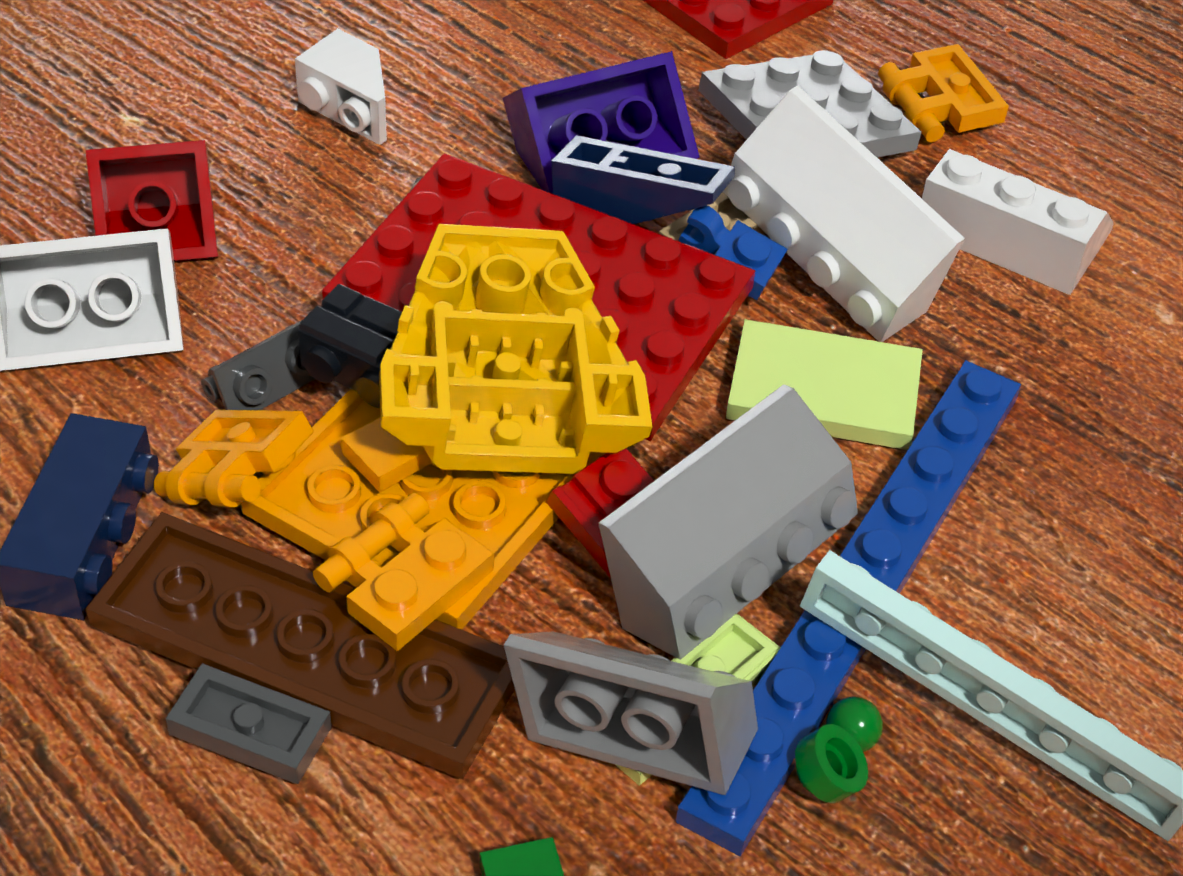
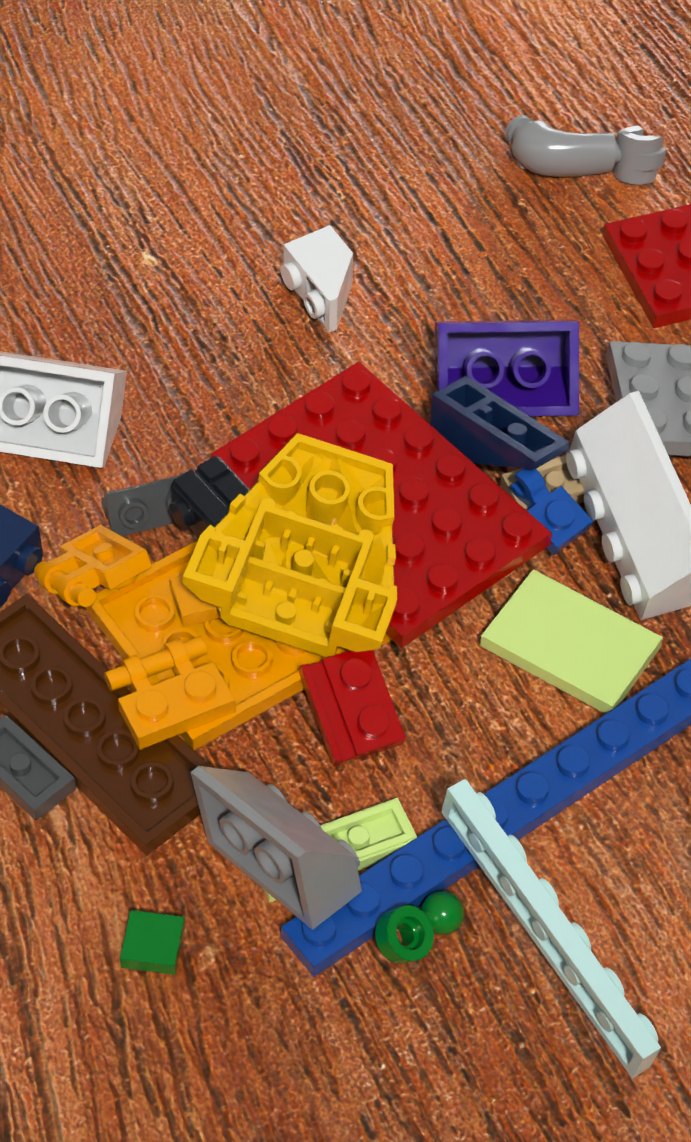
camera: 25 degrees right, 5 degrees up
red slope [86,140,218,261] -> none
light grey slope [599,384,858,660] -> none

